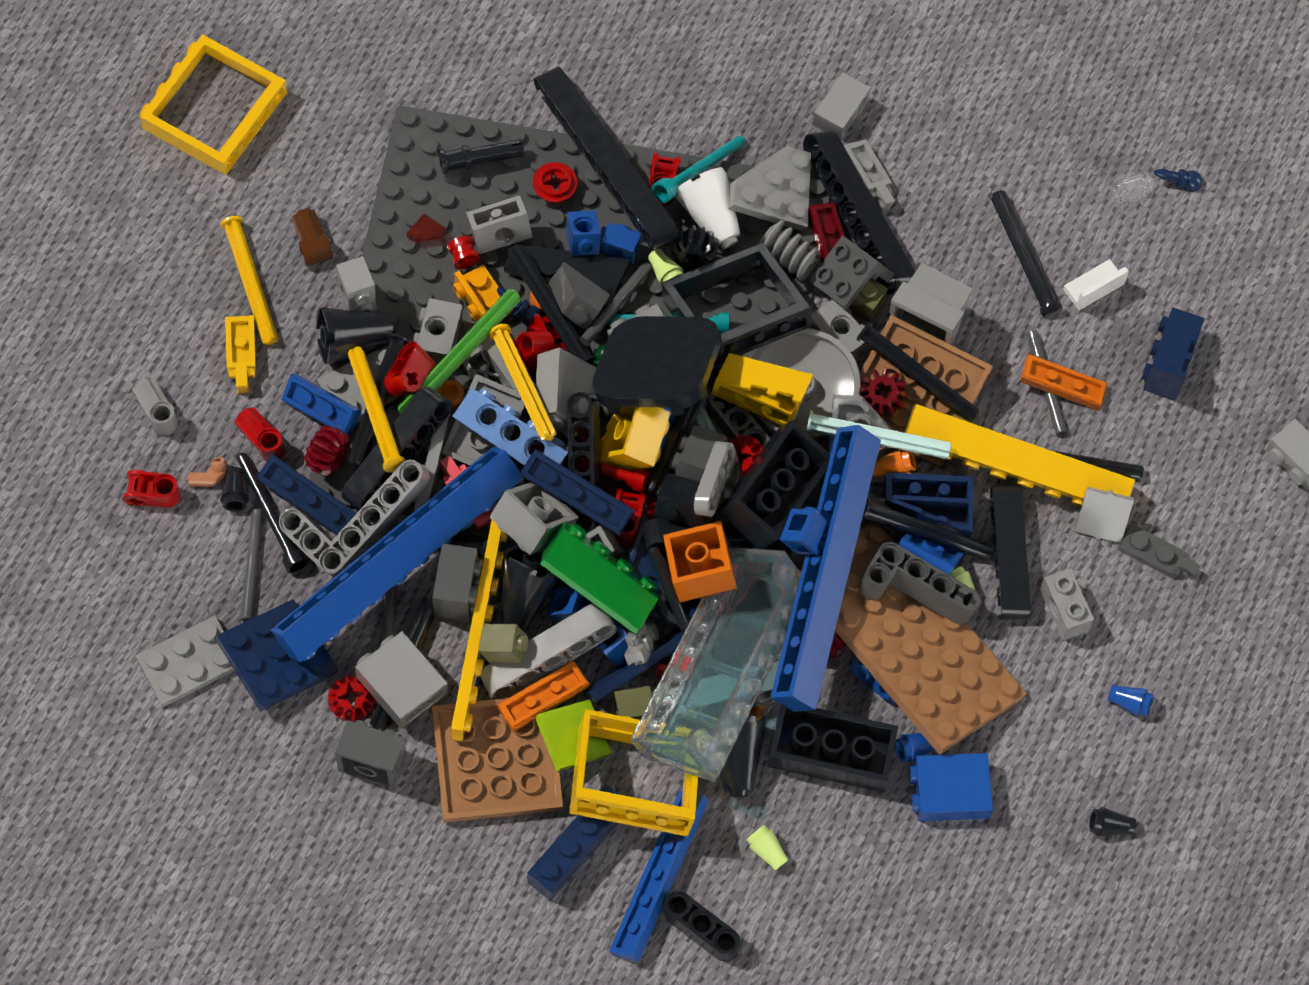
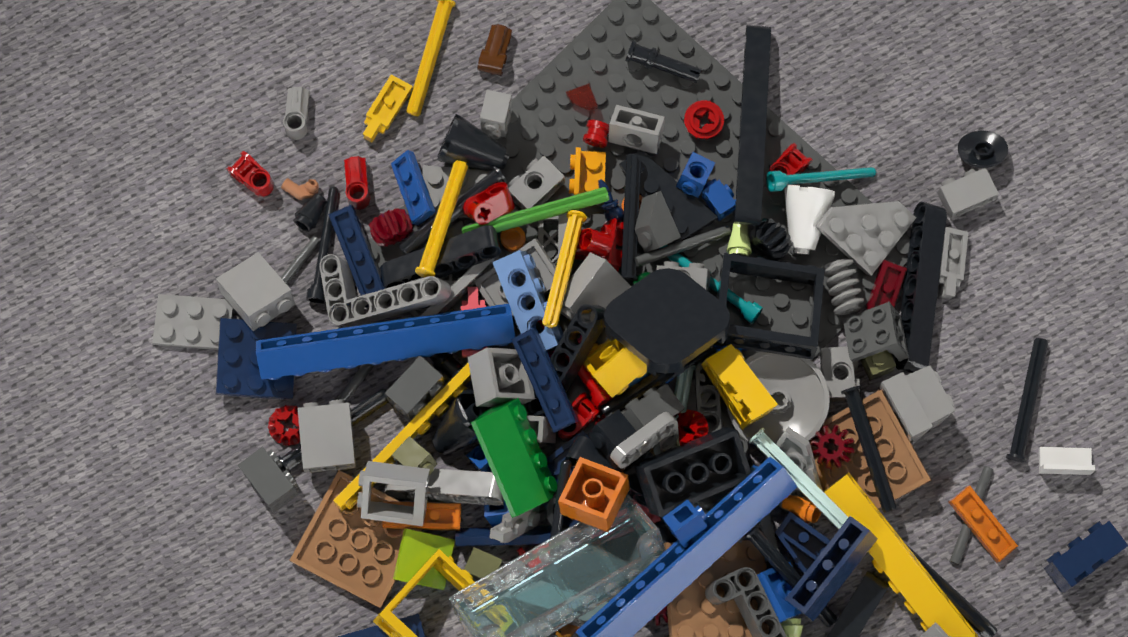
camera: 40 degrees right, 10 degrees up
none -> light grey brick [216,252,295,331]
none -> light grey window [357,461,430,526]
none -> dark blue brick [785,516,878,622]
none -> black dish [958,130,1008,168]

